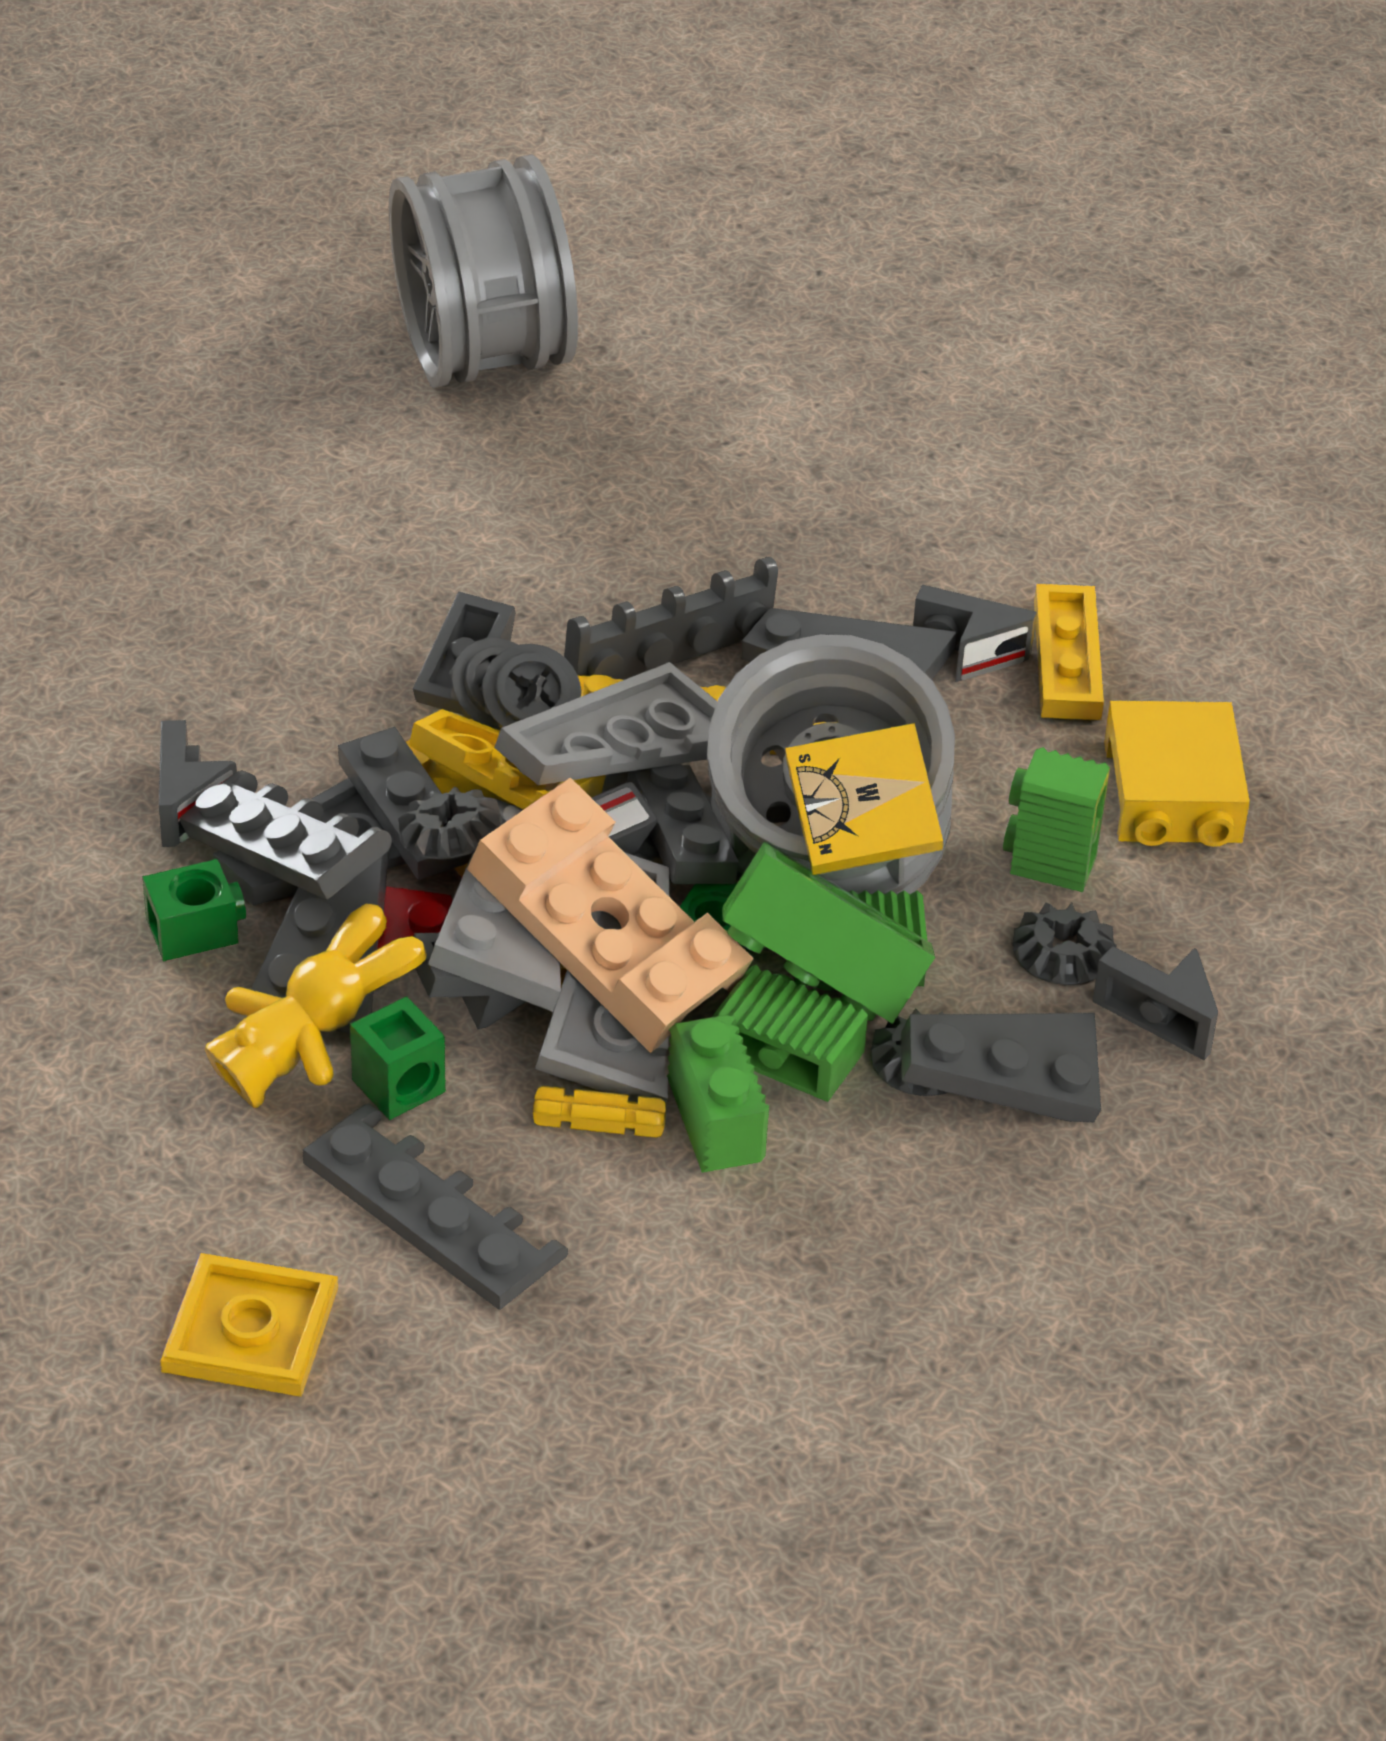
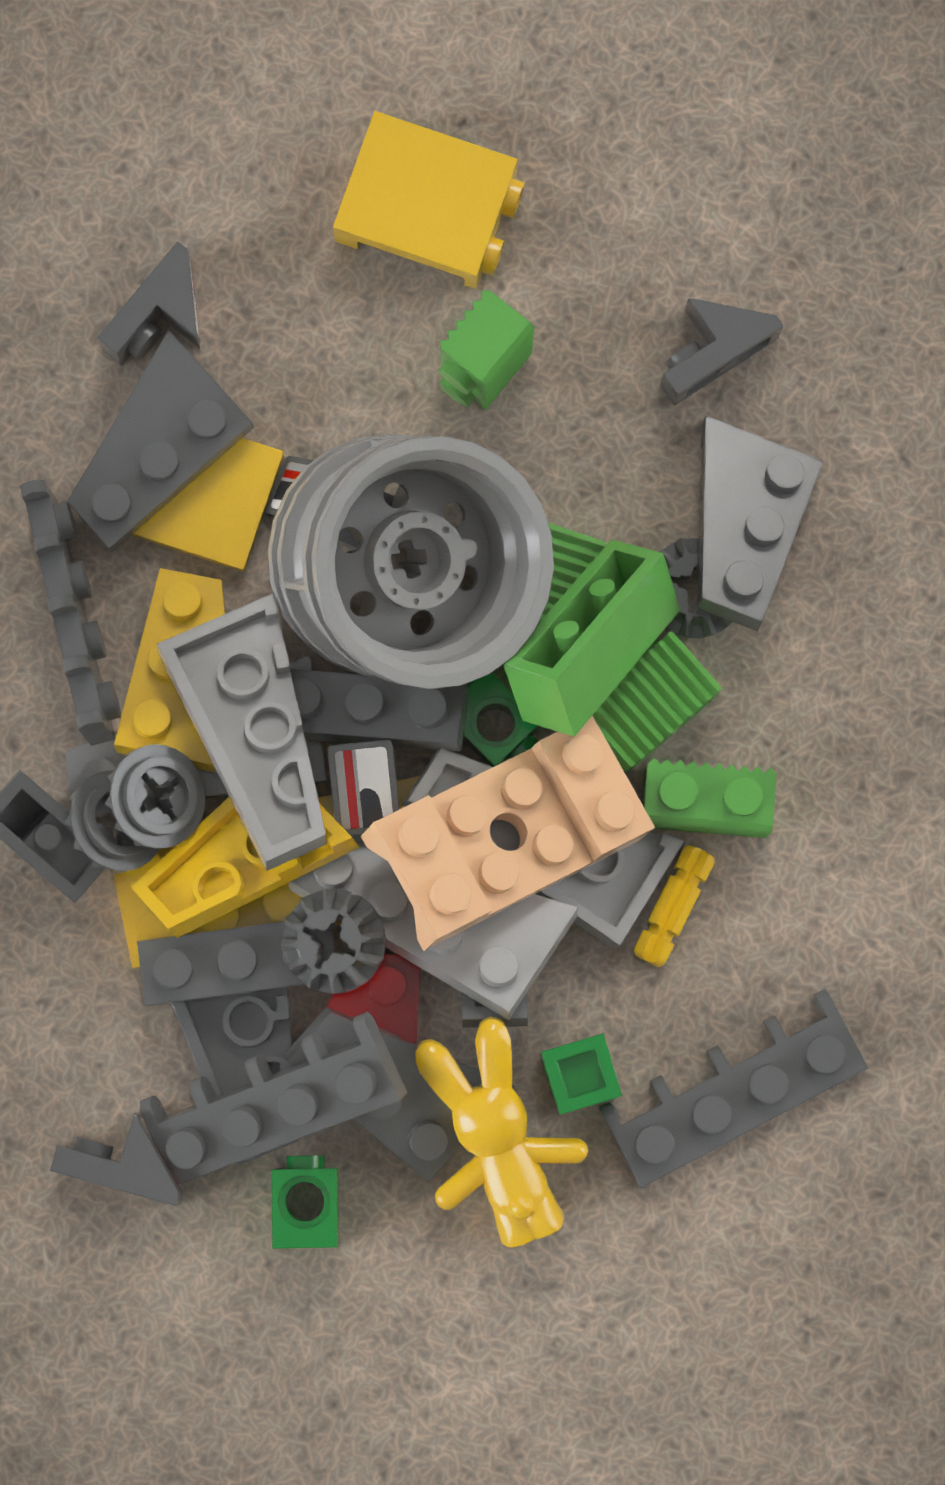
camera: 70 degrees left, 40 degrees up
yellow tile [160,1253,338,1397] -> none
yellow tile [785,723,943,875] -> none
dark grey gear [1013,902,1117,985] -> none
yellow plate [1034,584,1104,720] -> none

